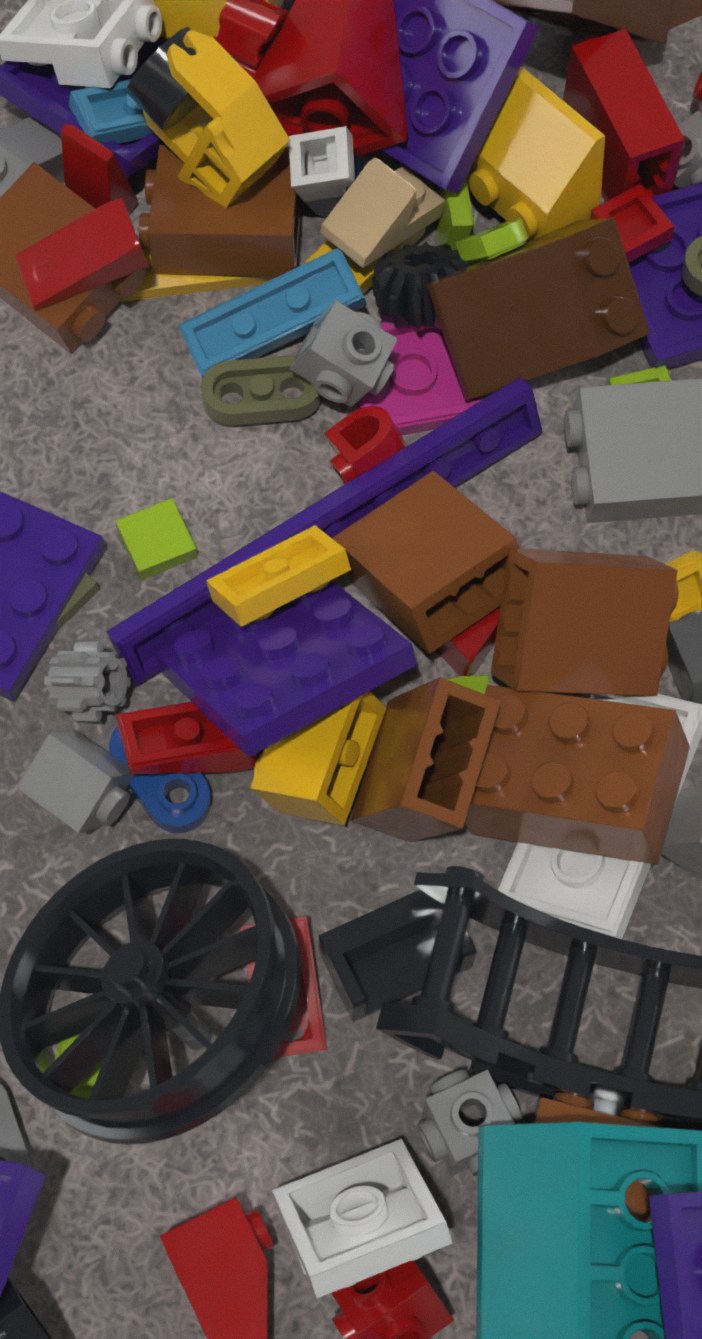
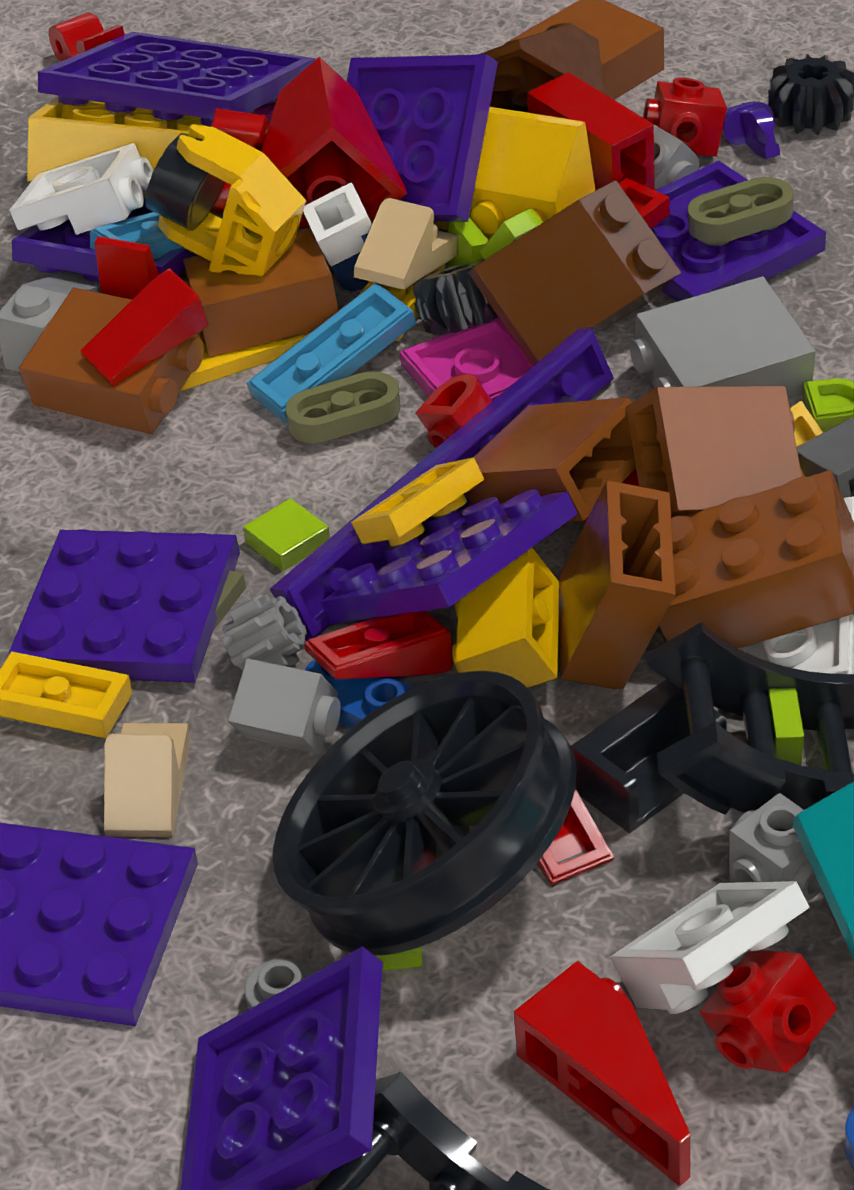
camera: 10 degrees left, 25 degrees down
light grey brick [290,300,398,407] -> none
none -> lime tile [768,688,804,765]

